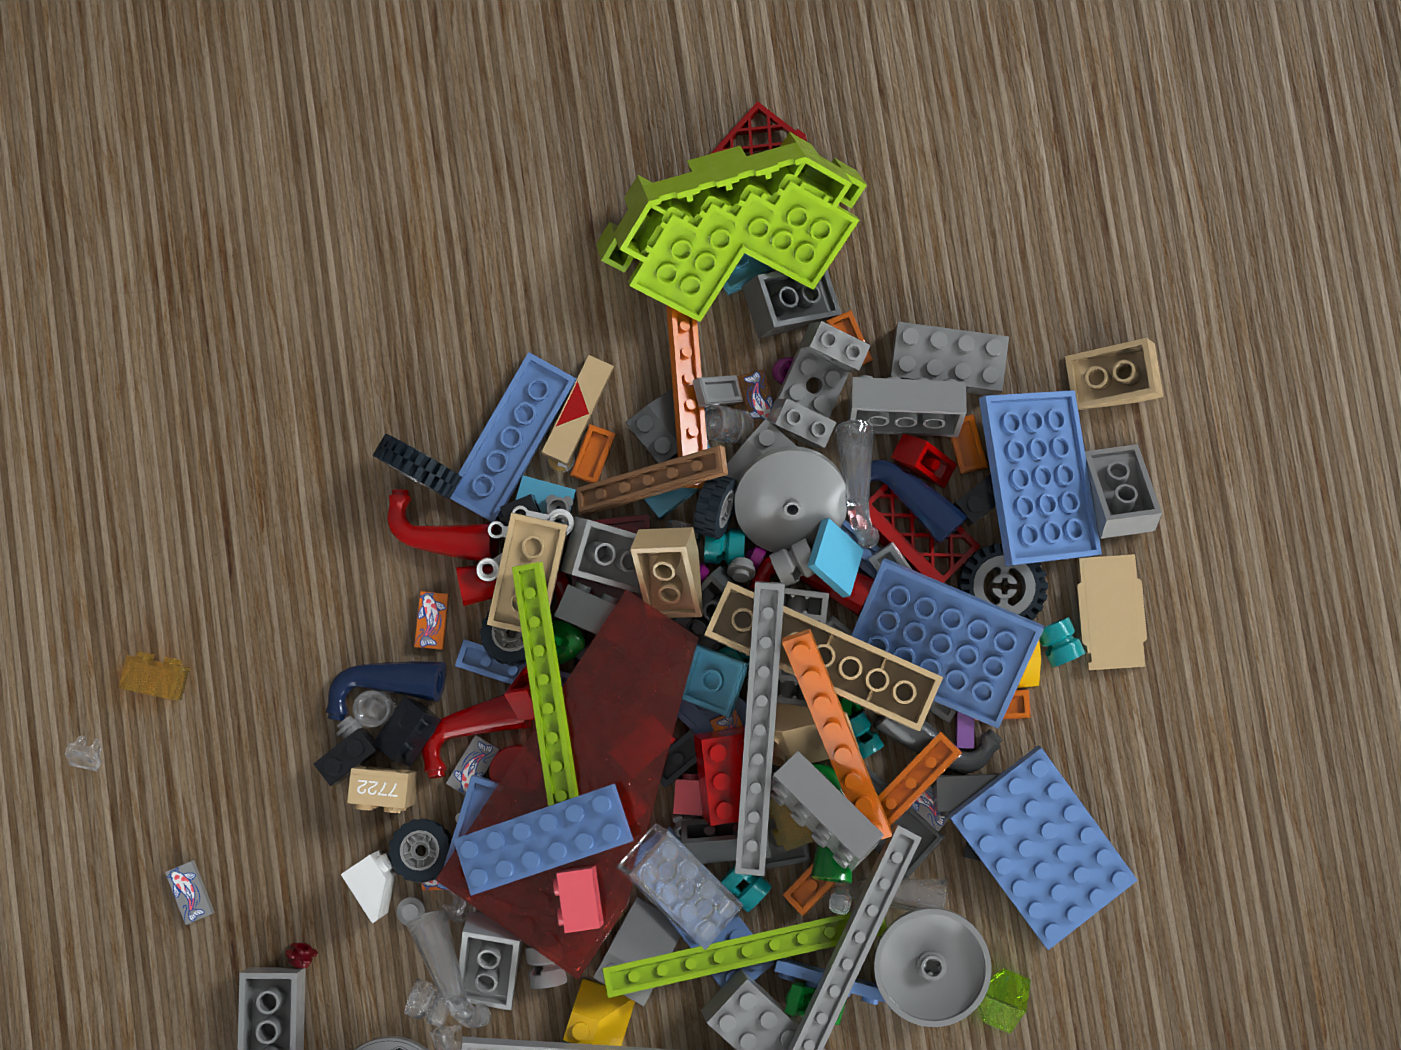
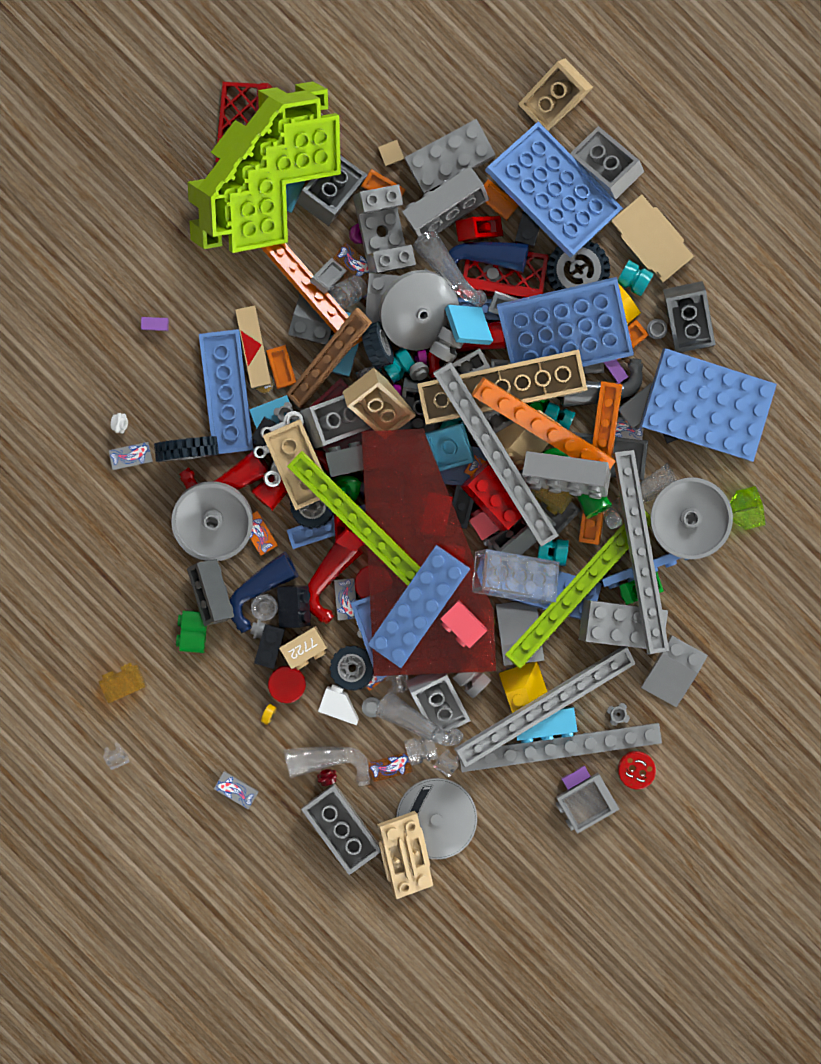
camera: 40 degrees left, 5 degrees up
none -> tile [109,442,153,470]
none -> white plate [111,413,128,434]
none -> medium lavender piece [141,317,169,331]
none -> light grey dish [171,481,253,561]
none -> green brick [176,611,207,653]
none -> dark grey brick [187,559,234,626]
none -> yellow tile [261,704,277,725]
none -> red head [268,665,306,703]
none -> clear animal [283,747,371,787]
none -> tile [368,752,413,782]
none -> tan tile [378,140,404,167]
none -> light grey plate [483,264,502,282]
none -> light grey plate [647,319,667,339]
none -> dark grey slope [663,281,716,353]

